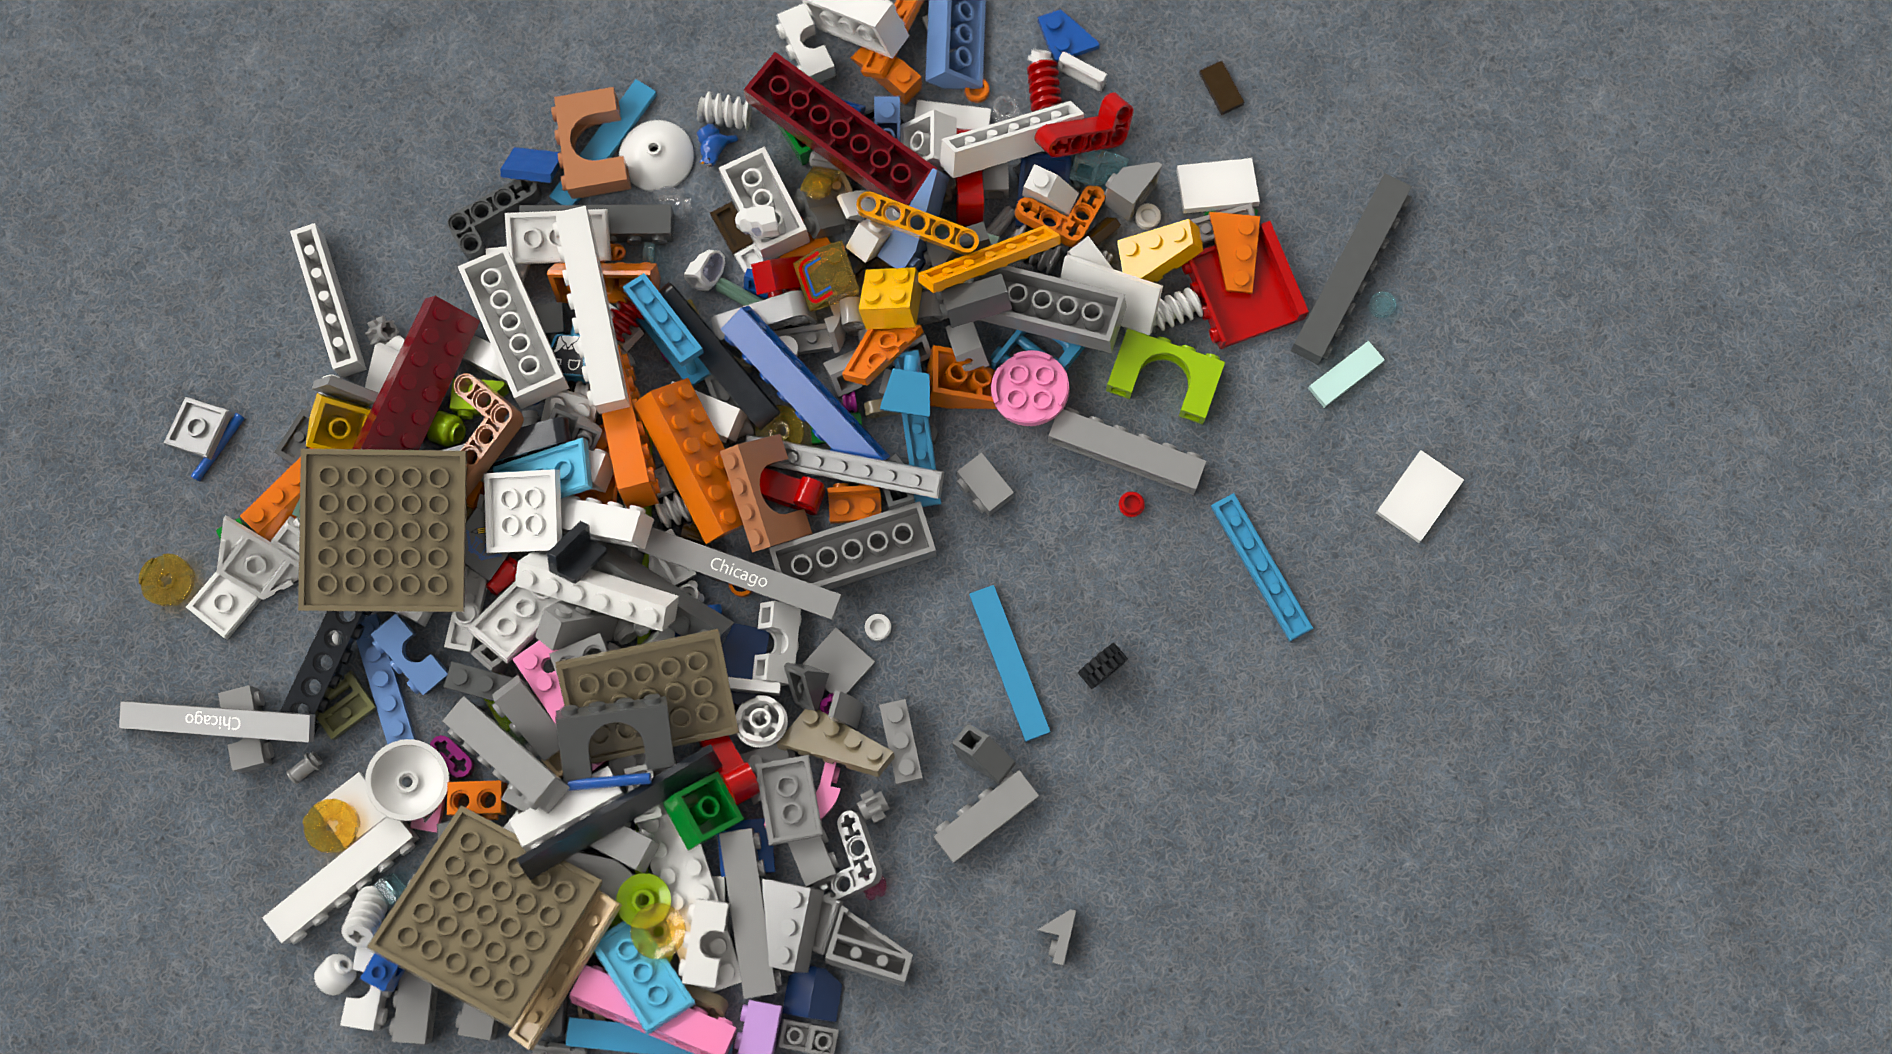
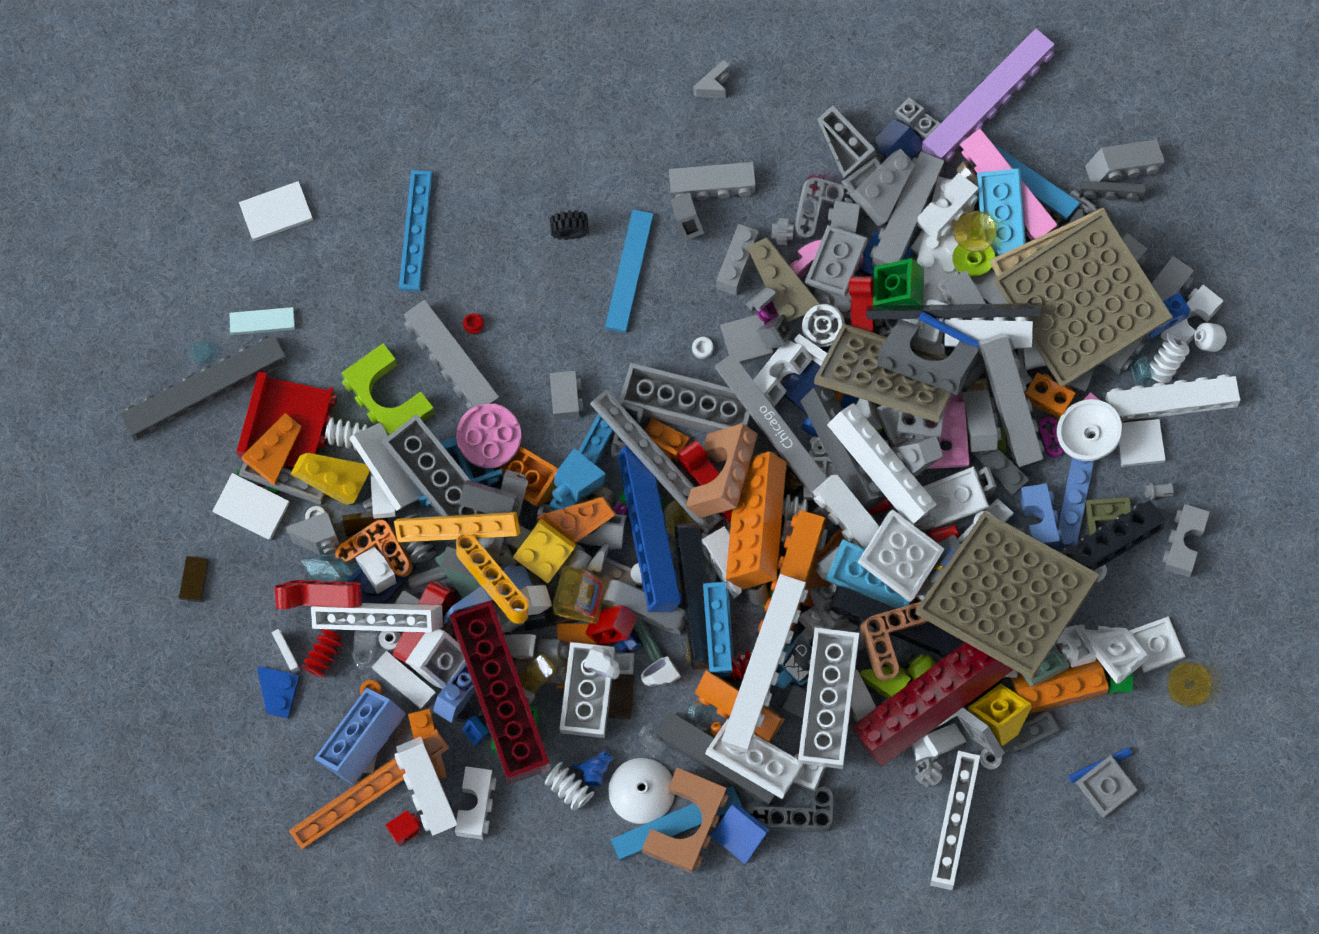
camera: 145 degrees left, 5 degrees down
tile [119,701,315,742] -> none
clear yellow plate [303,799,360,853] -> none
black panel [547,520,607,584] -> none
white plate [1028,49,1053,63] -> none

